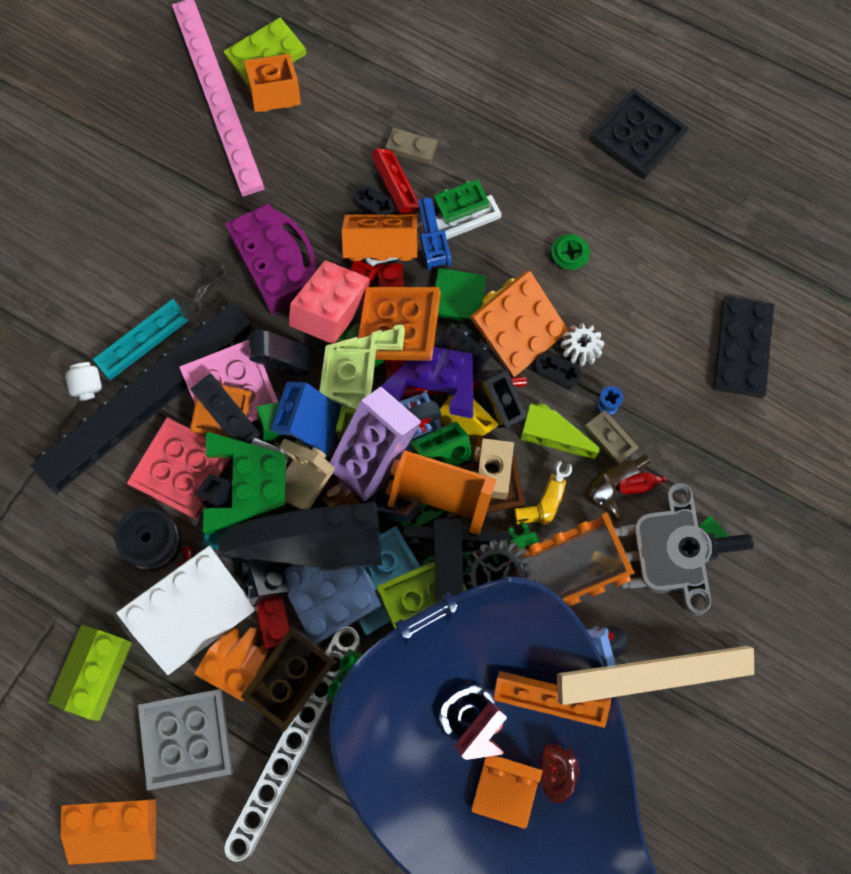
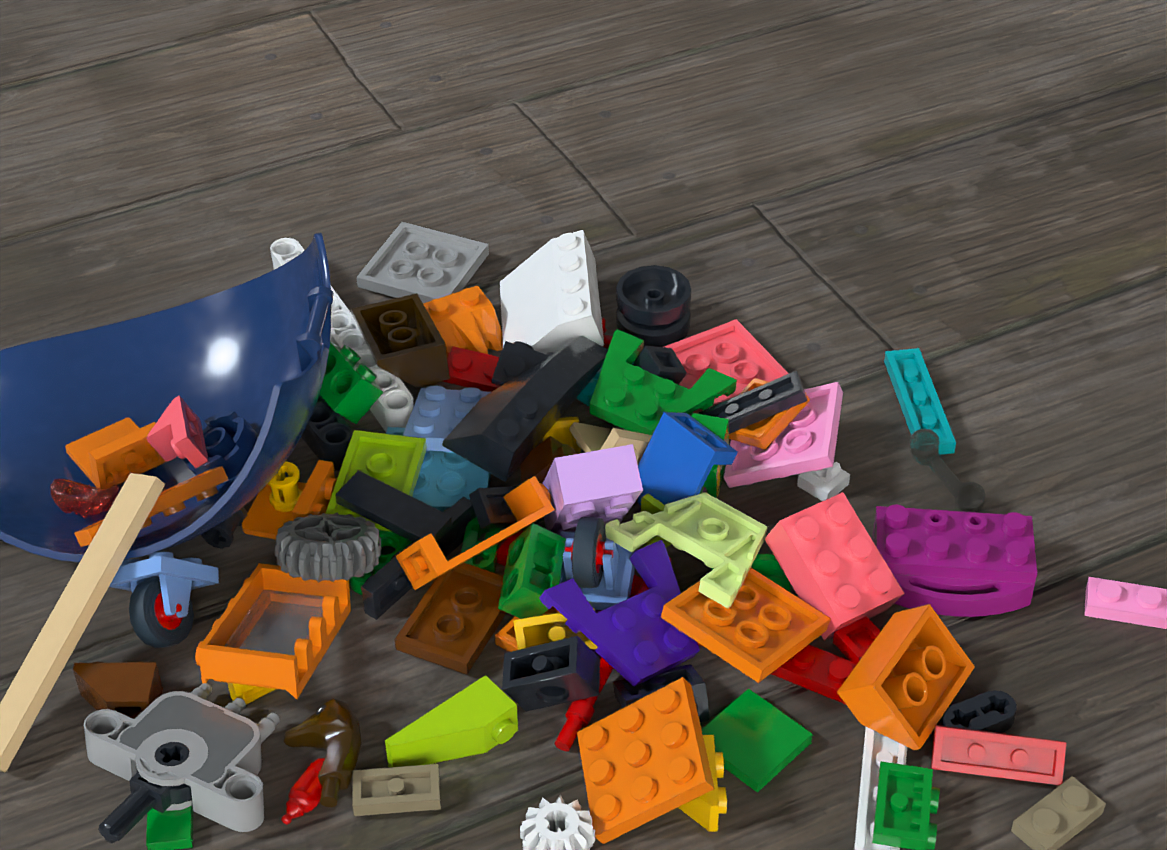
camera: 125 degrees right, 30 degrees down
black brick [30,302,254,494] -> none
lime slope [48,624,132,721] -> none
orange slope [60,799,156,865] -> none
white head [65,362,102,401] -> none
black beam [249,330,310,376] -> none
blue connector [418,198,452,270] -> none
tan brick [473,438,514,499] -> none
green tile [508,523,539,550] -> none
yellow arm [514,461,572,525] -> none
black beam [534,353,581,388] -> none
blue bush [596,386,623,416] -> none
none -> reddish brown slope [73,661,163,719]

